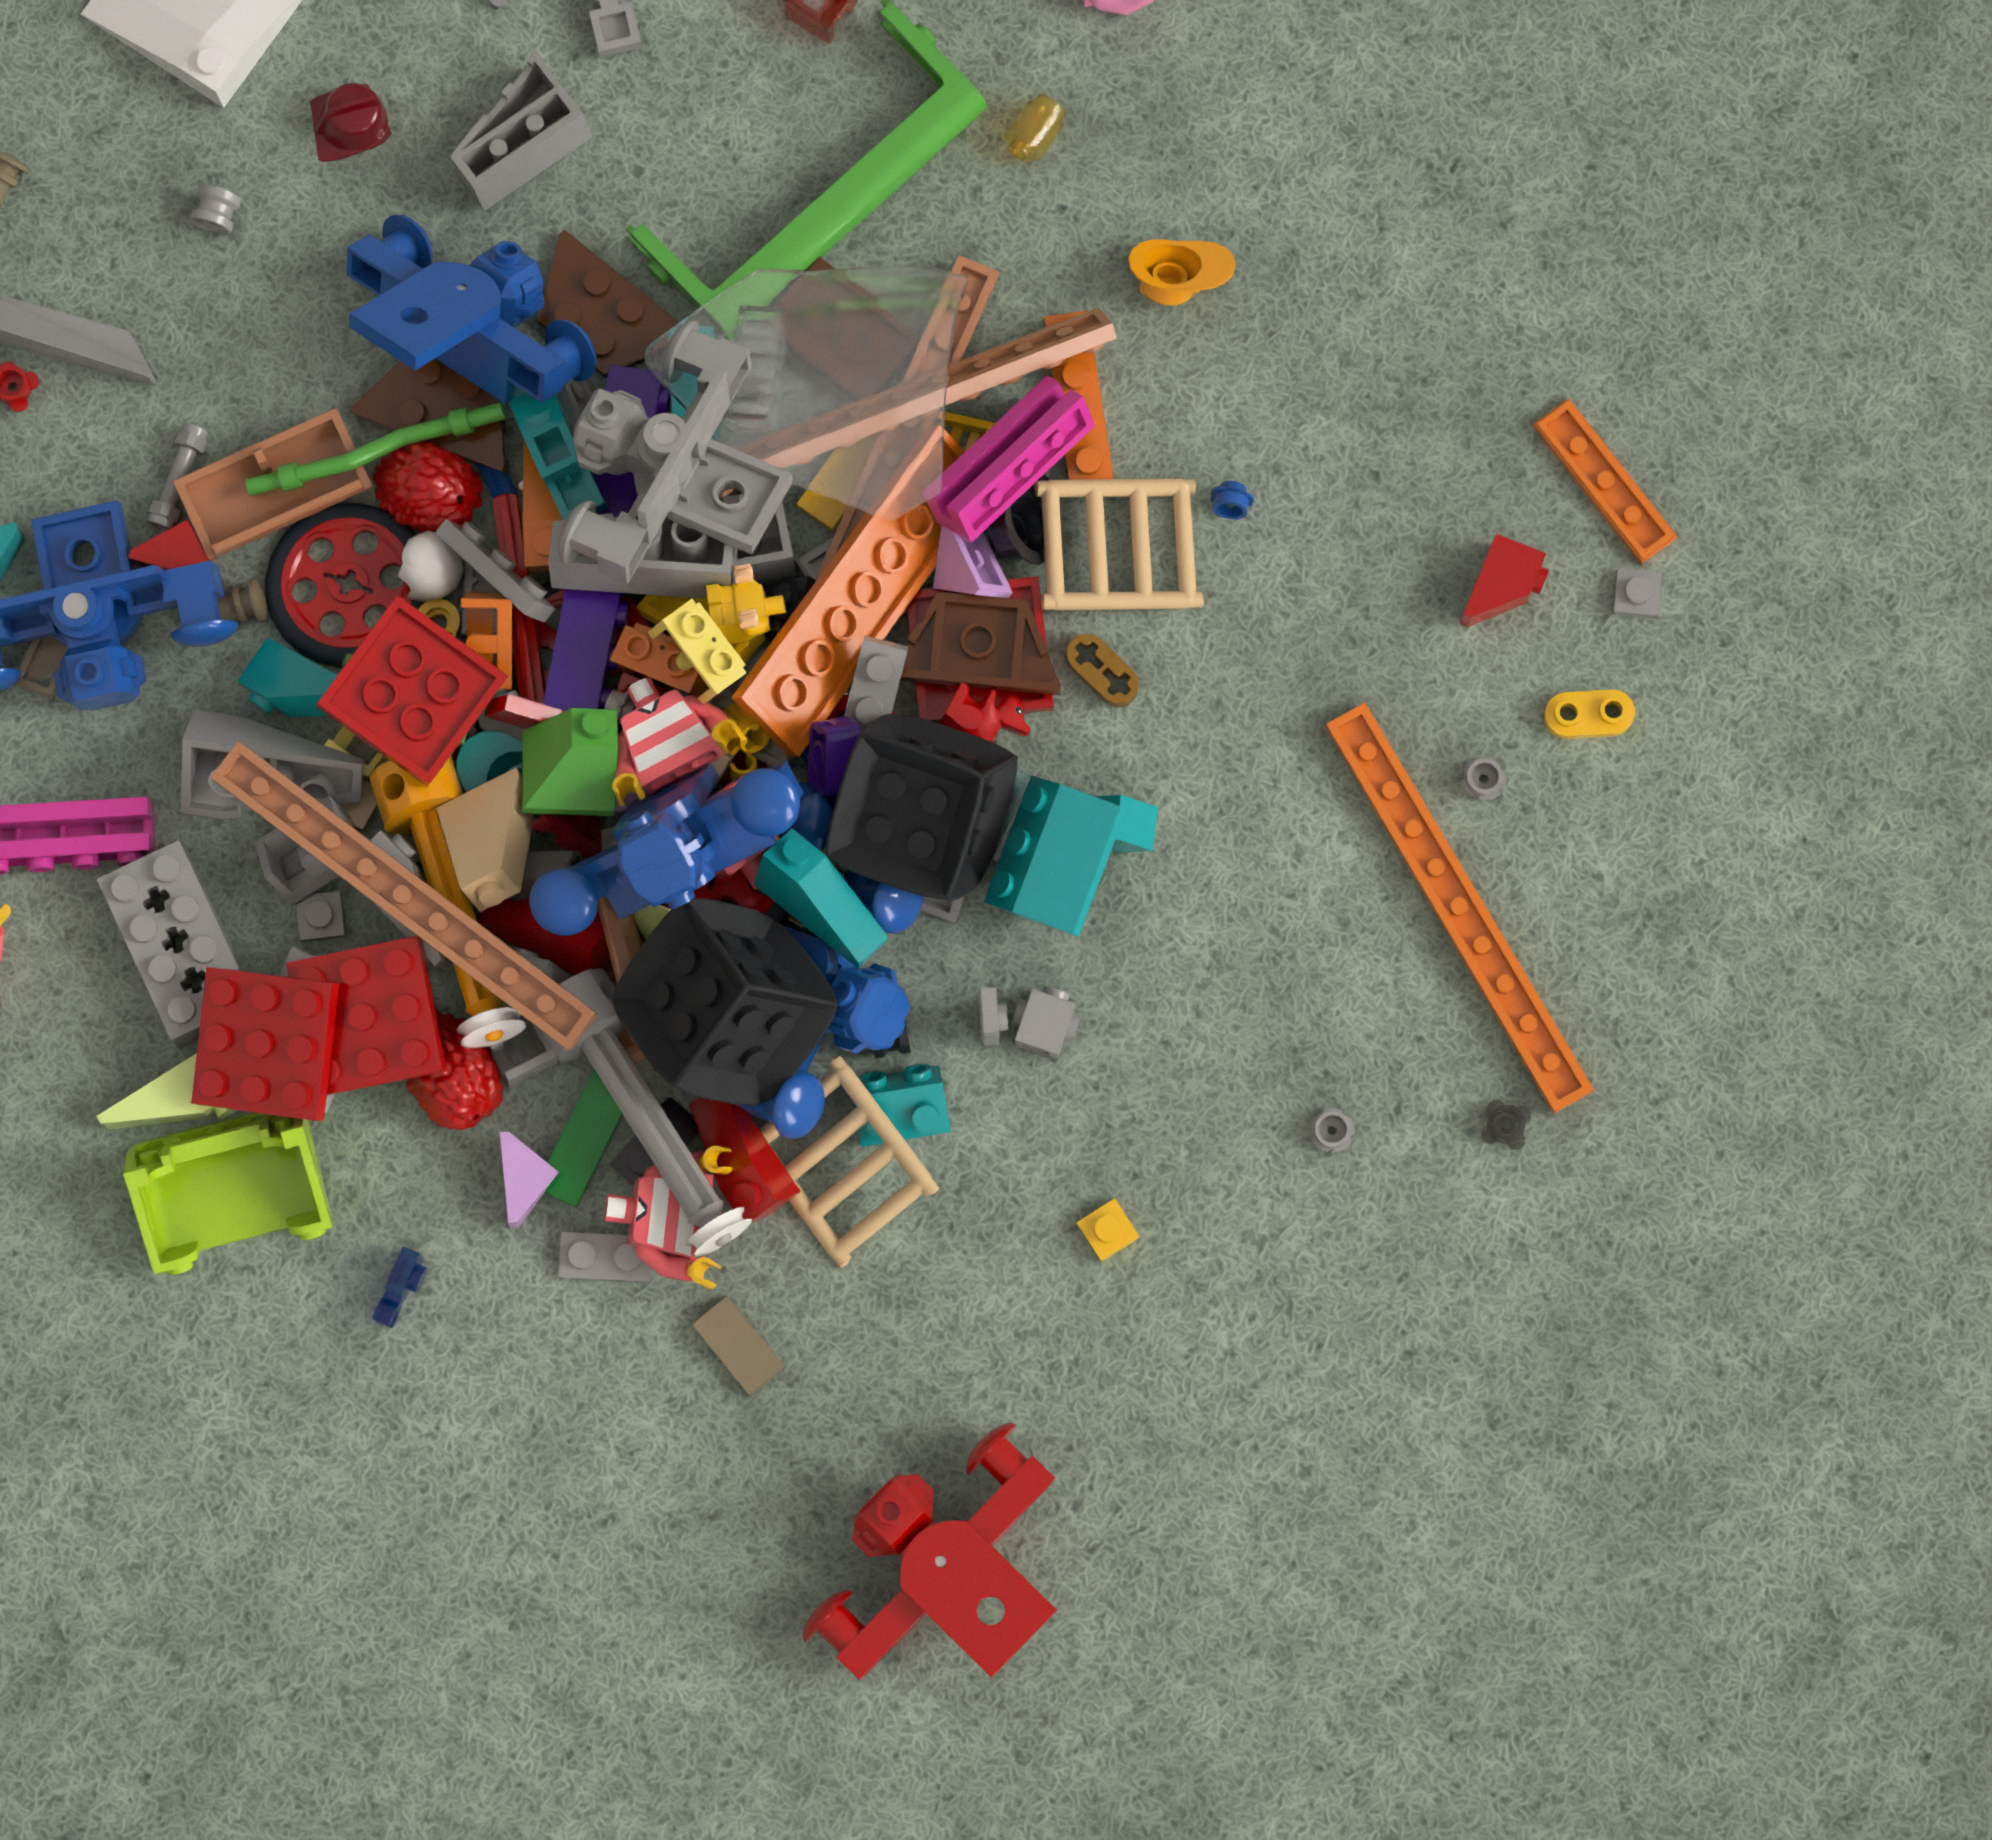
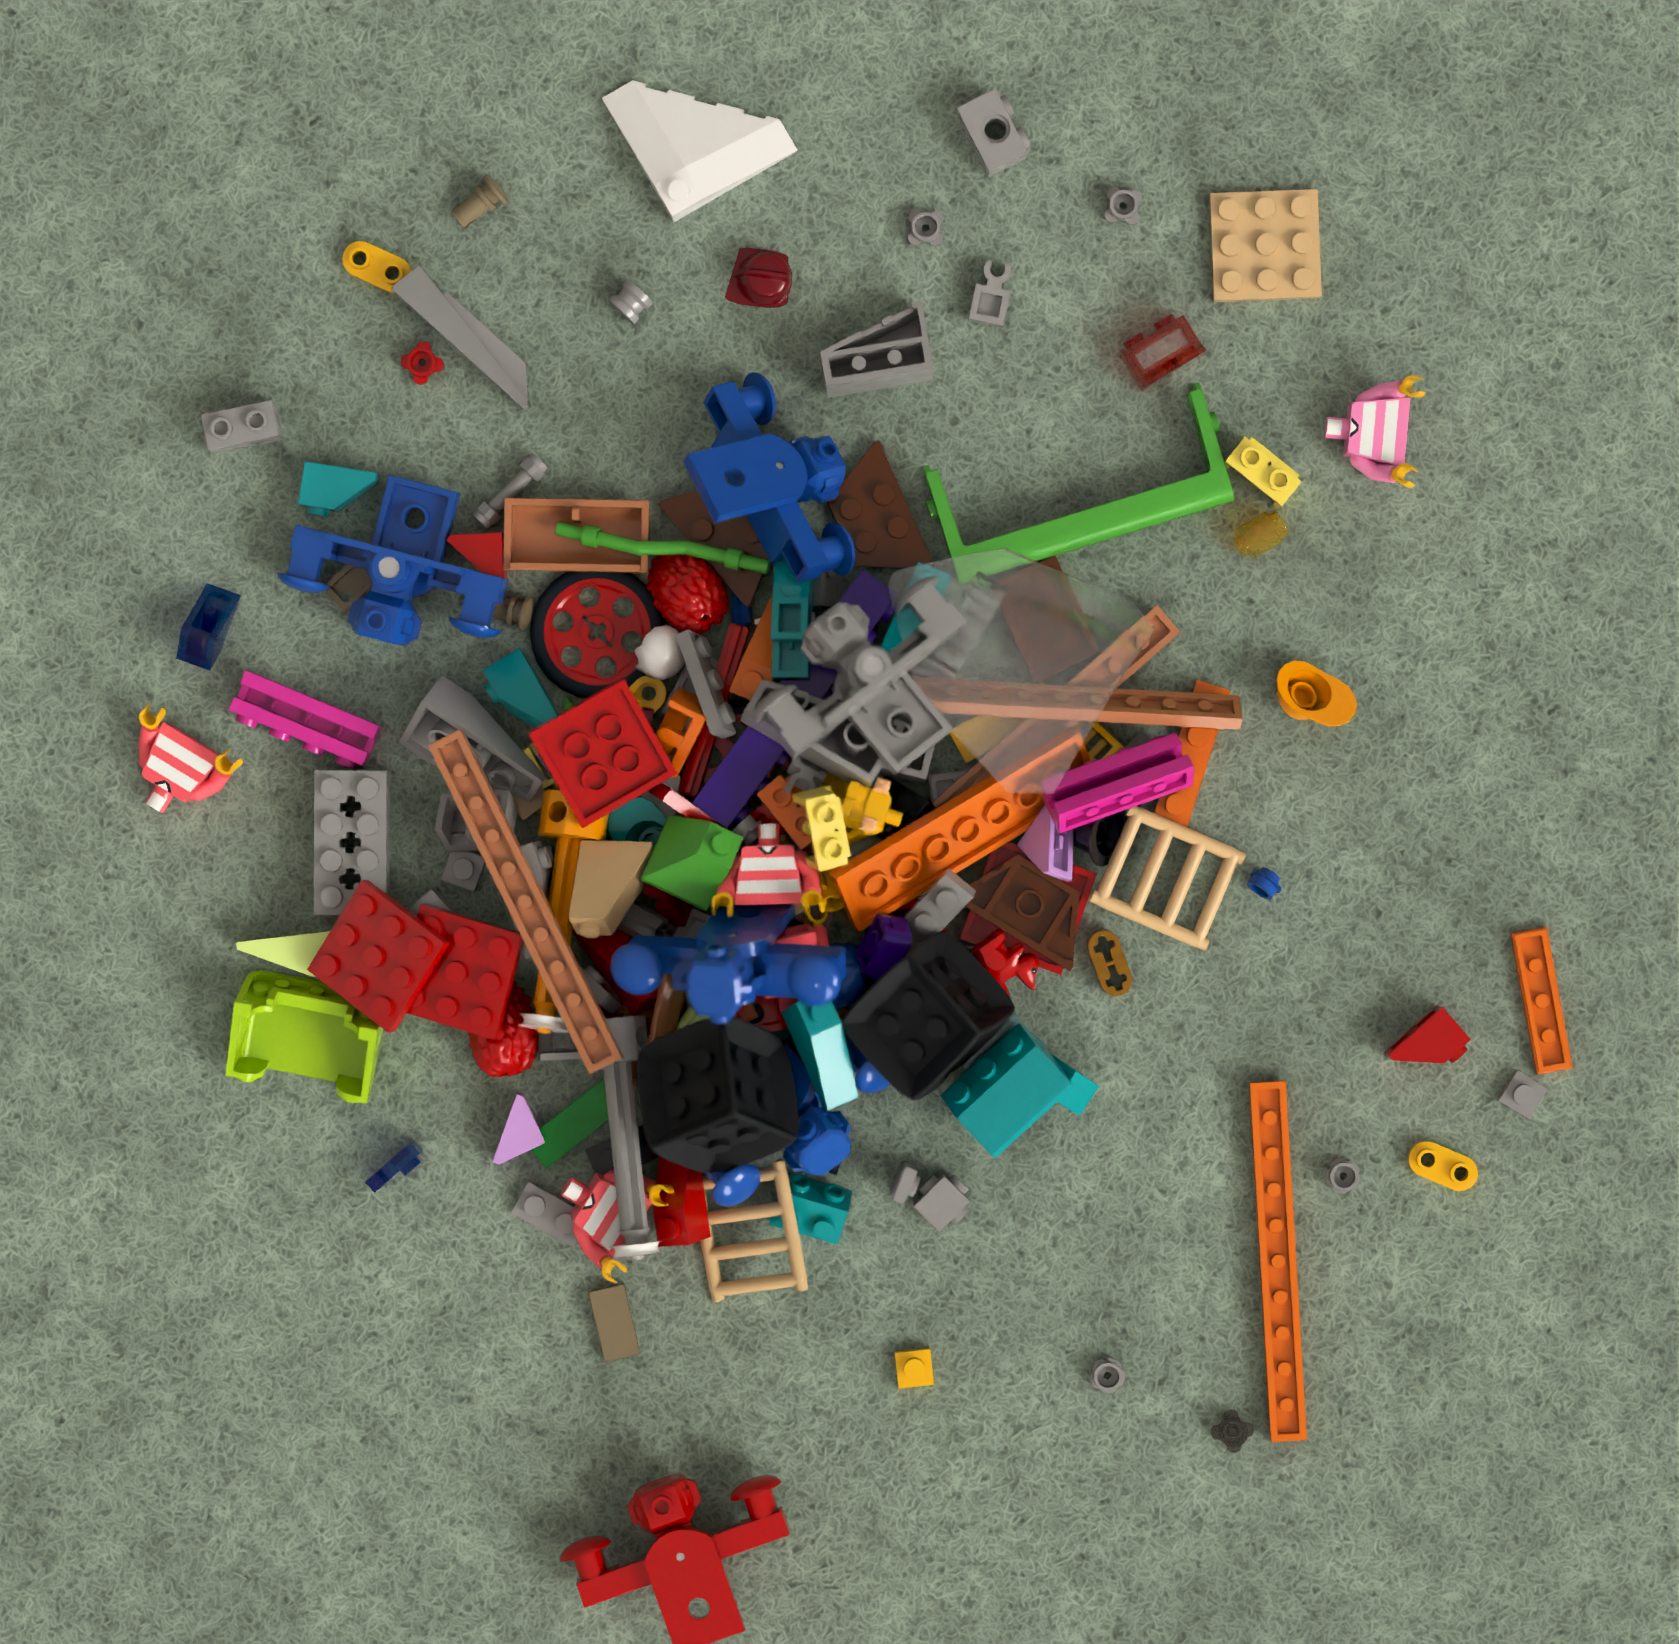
camera: 25 degrees right, 10 degrees up
none -> light grey plate [784,755,827,794]
none -> light yellow window [1224,436,1301,509]

